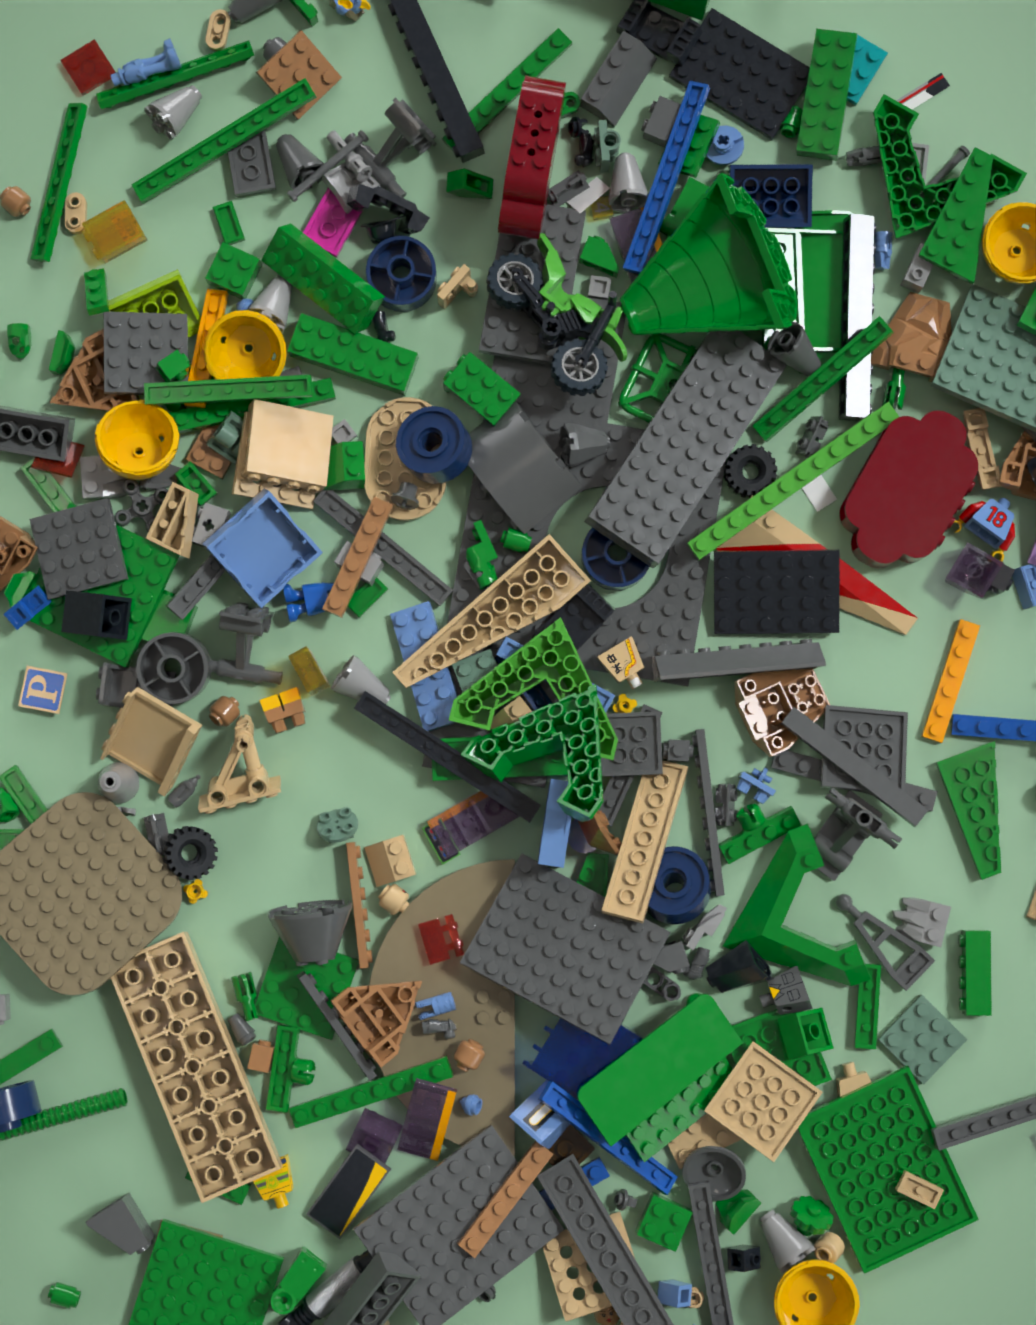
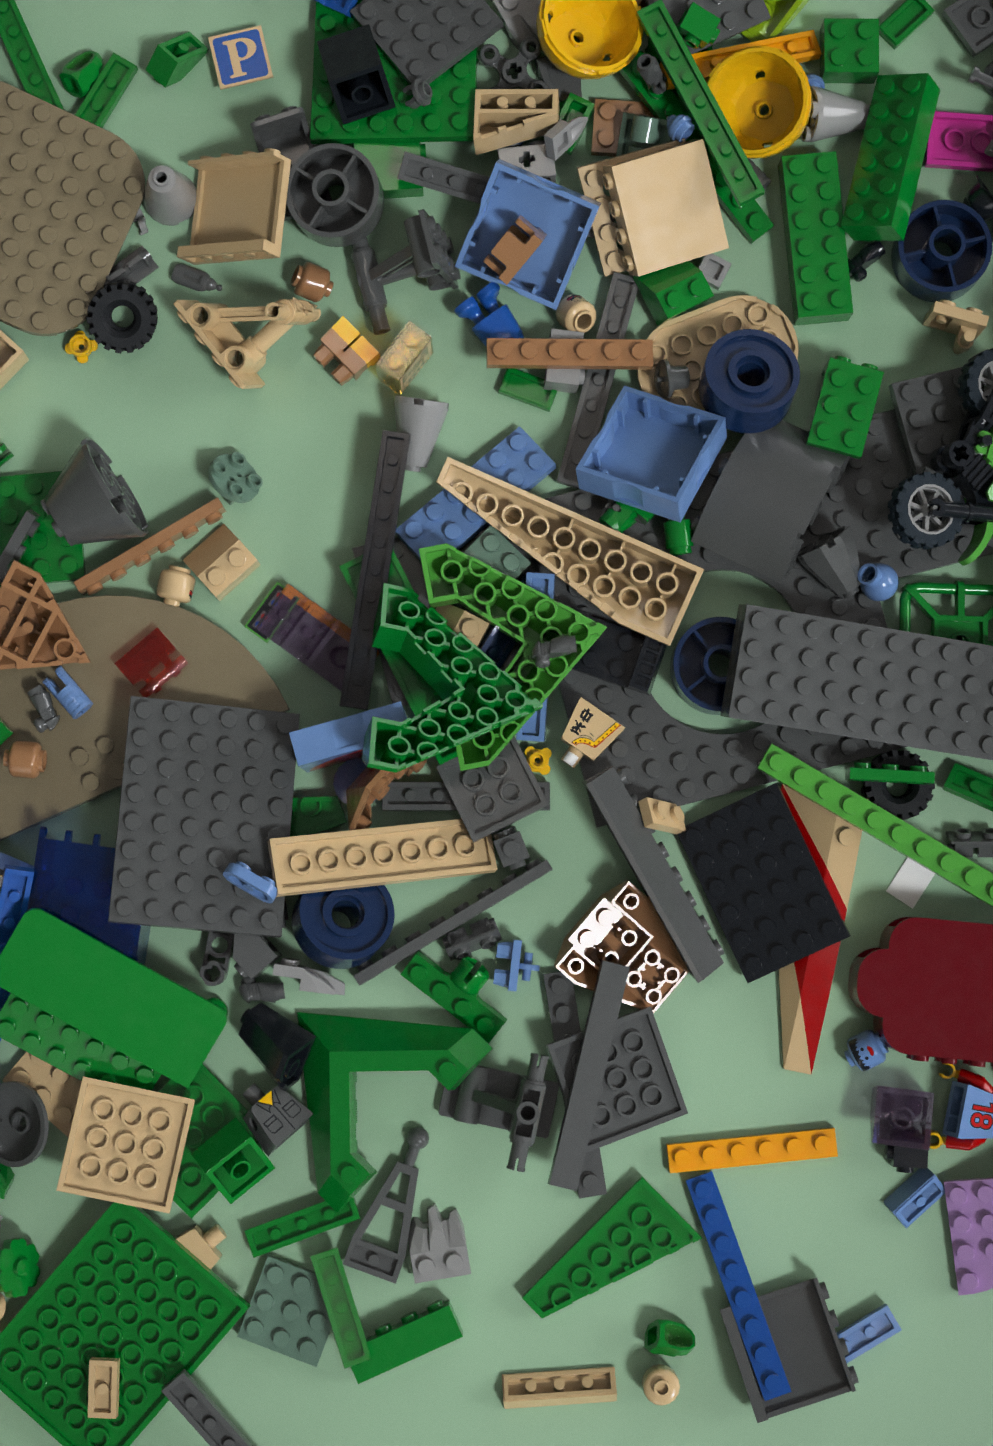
camera: 65 degrees right, 0 degrees up
none -> green slope [145,31,209,88]
none -> medium blue plate [223,861,277,903]
none -> green plate [310,1248,372,1369]
none -> dark grey plate [403,78,432,109]
none -> medium nougat panel [483,215,547,285]
none -> dark grey arm [532,634,577,668]
none -> light grey plate [544,116,588,161]
none -> tan head [556,294,596,333]
none -> medium blue tile [576,386,727,522]
none -> dark grey arm [637,54,667,95]
none -> tan plate [638,797,687,834]
none -> medium blue plate [667,114,695,143]
none -> medium blue head [844,1030,889,1071]
none -> green plate [845,763,935,785]
none -> medium blue piece [857,563,899,601]

